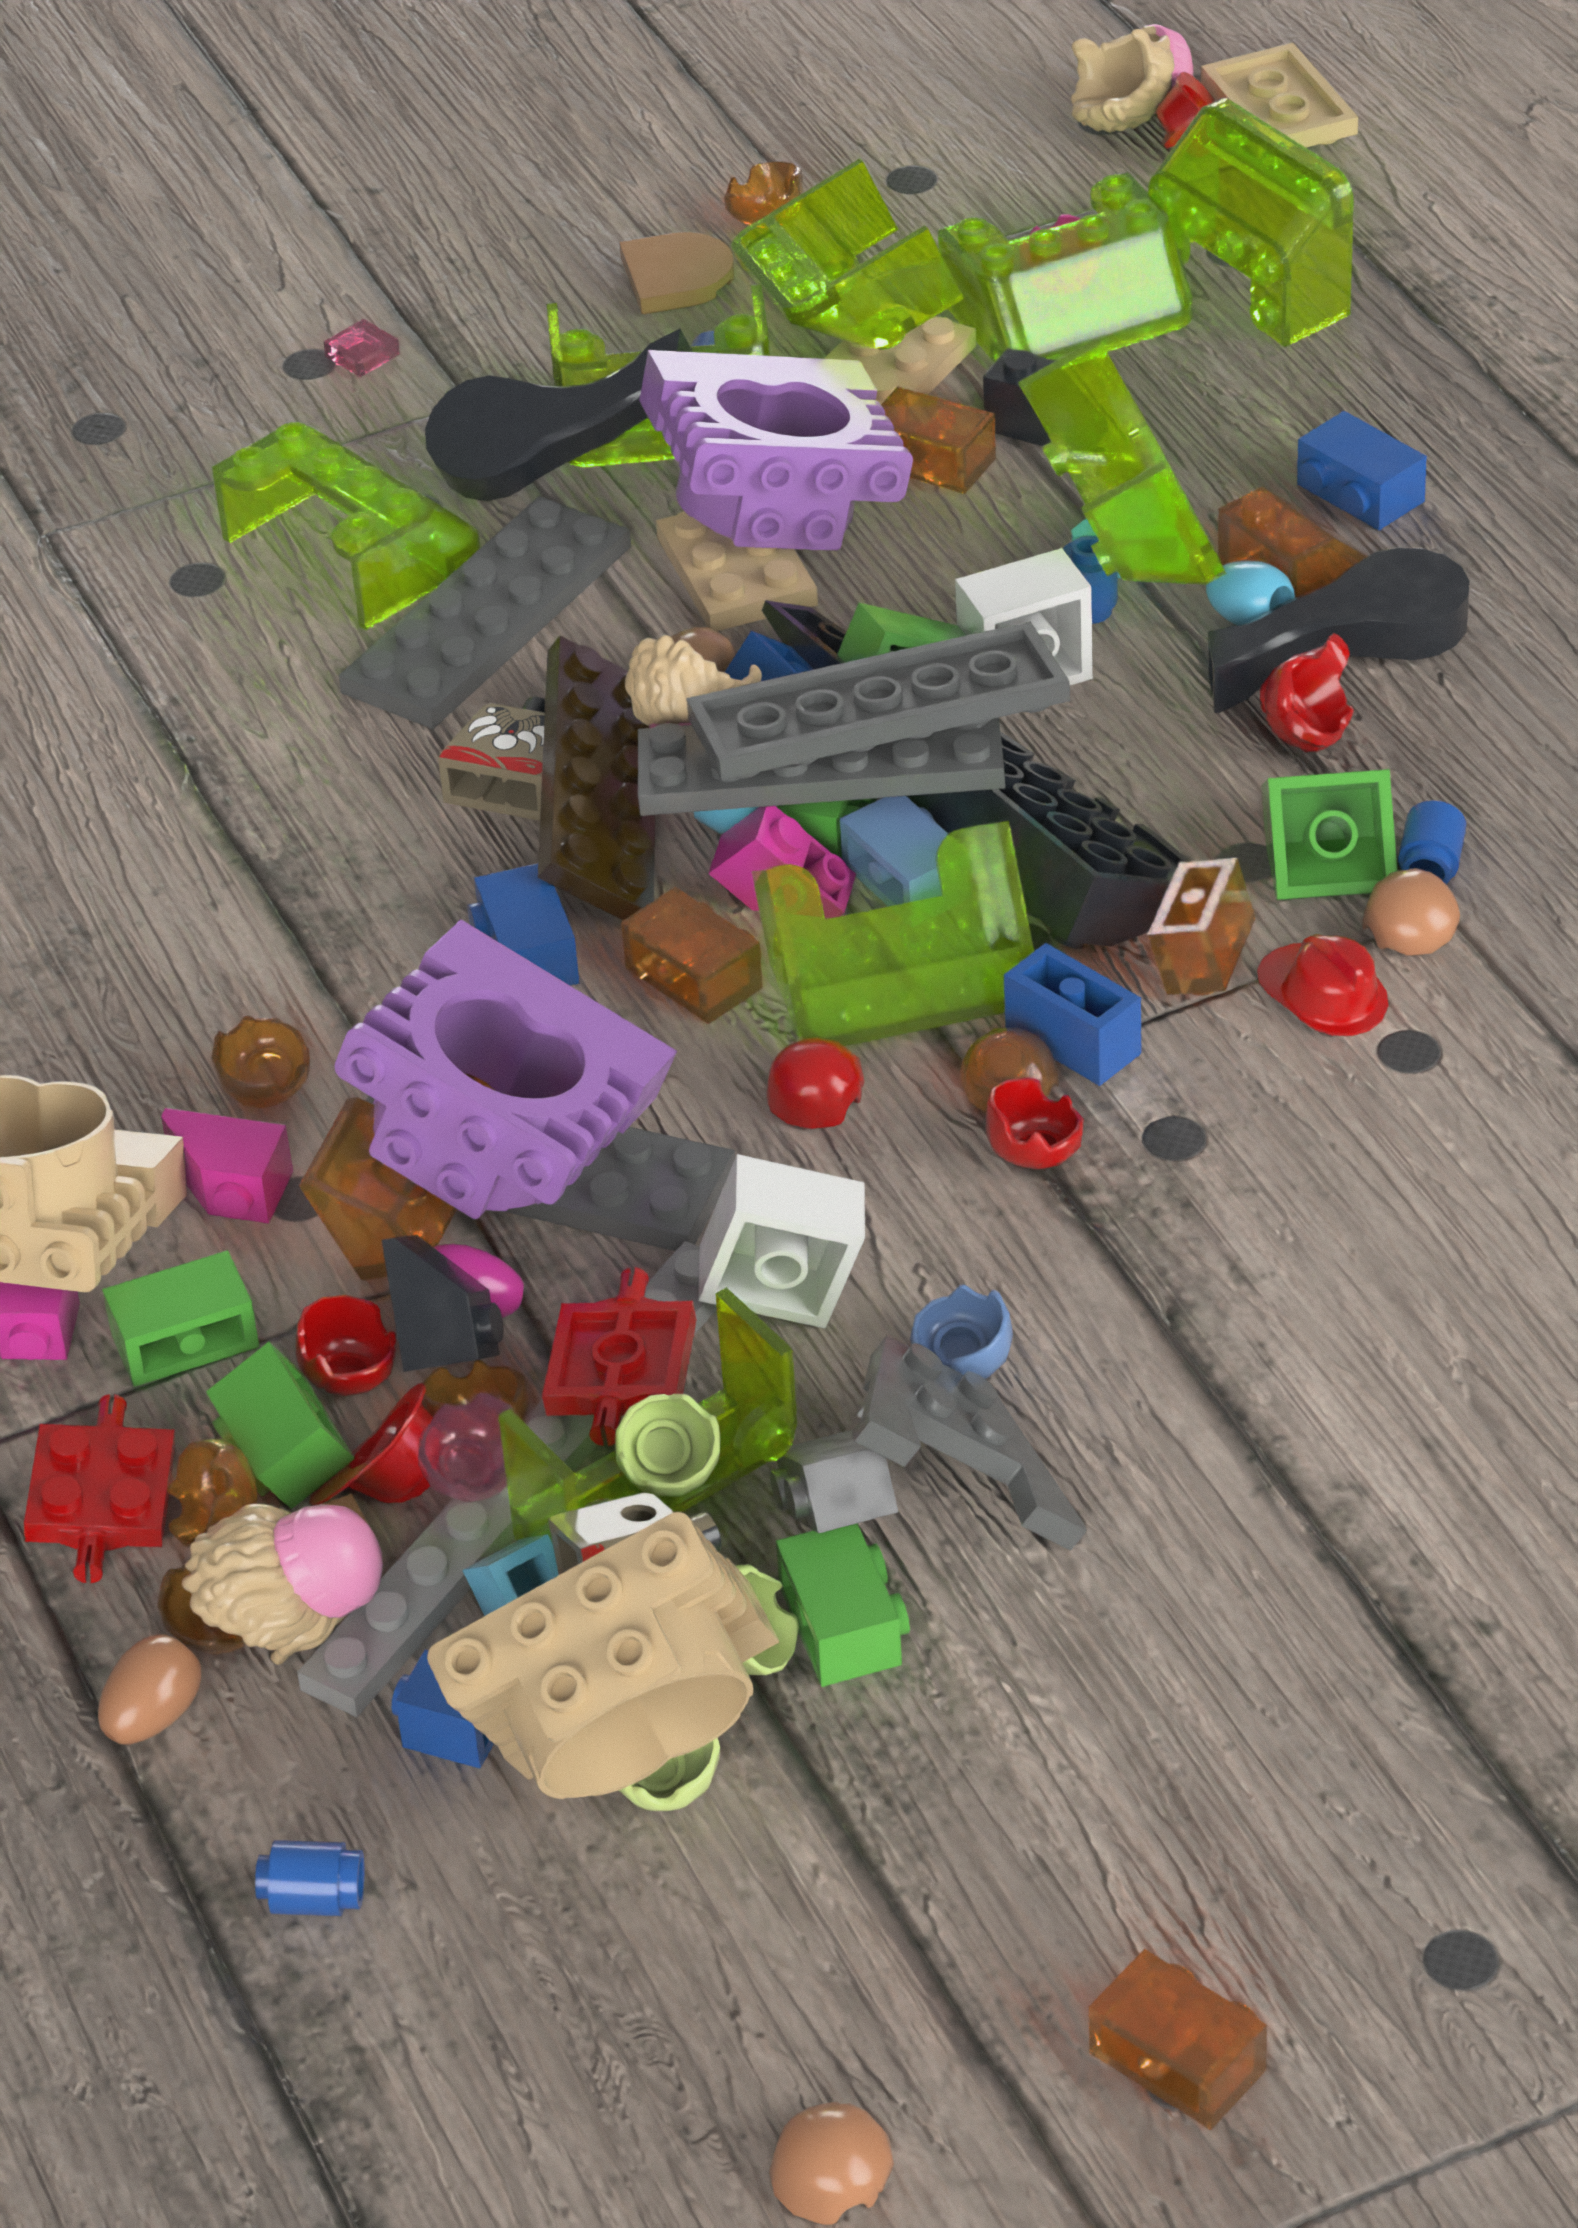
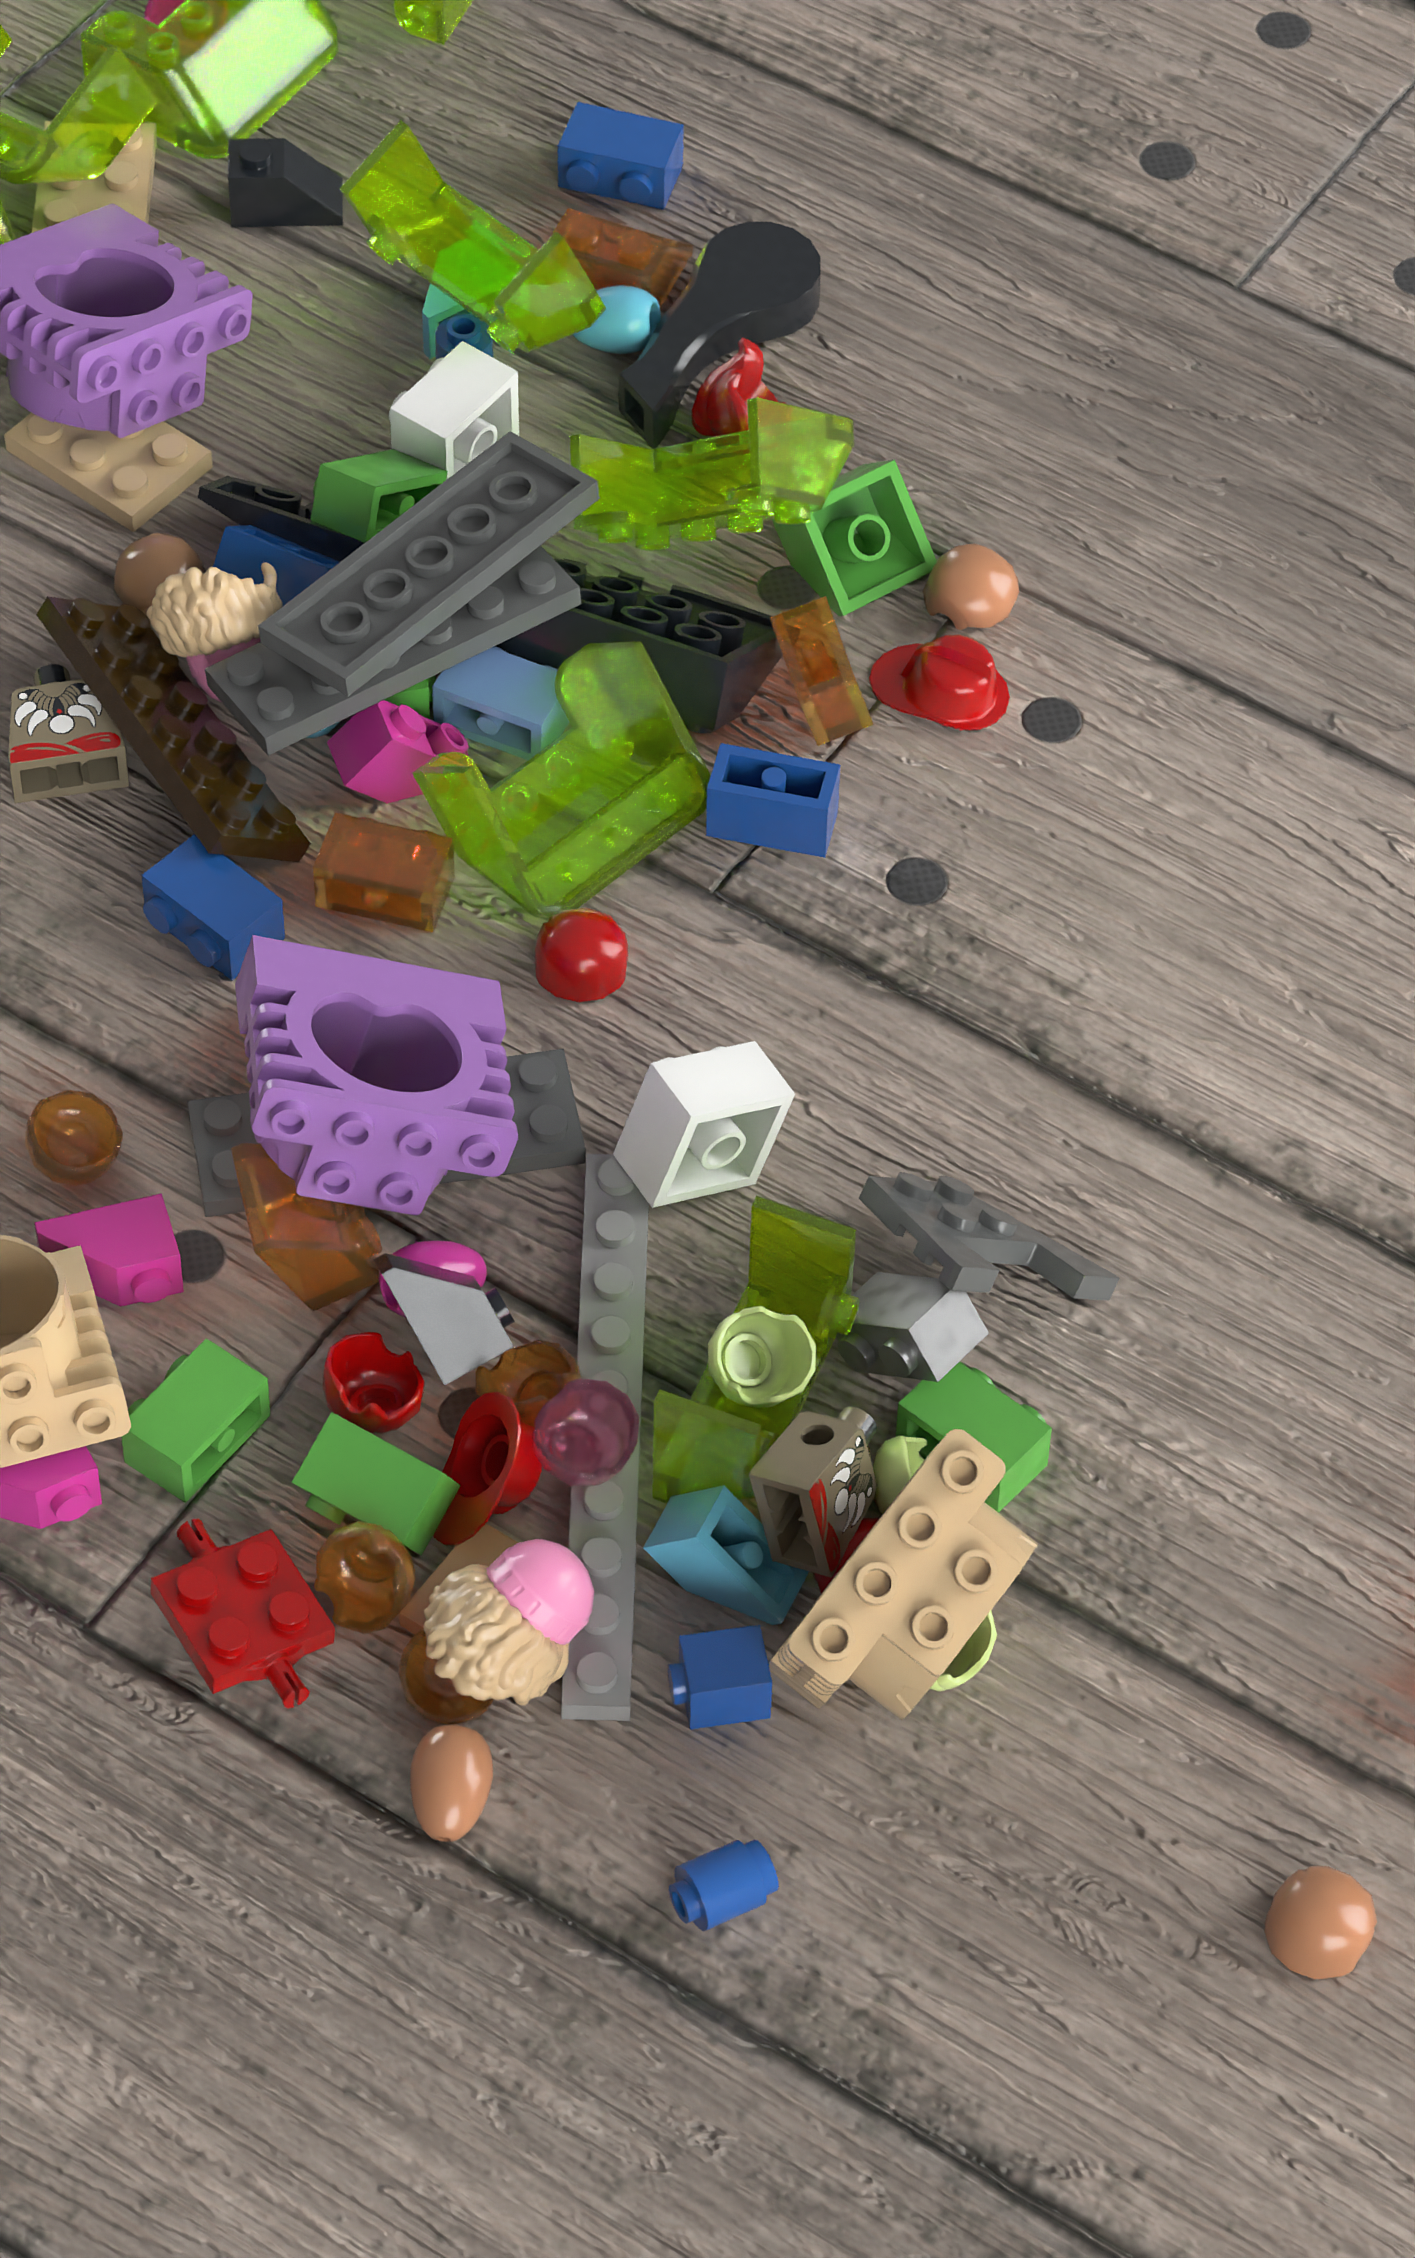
camera: 35 degrees left, 10 degrees up
red plate [542,1267,697,1446] -> none
clear orange brick [881,386,996,494] -> none
medium blue hair [910,1285,1013,1379] -> none
clear orange hair [960,1028,1059,1113] -> none
red hair [985,1077,1084,1170] -> none
blue brick [1398,800,1467,884] -> none
none -> clear neon green windscreen [570,398,855,550]

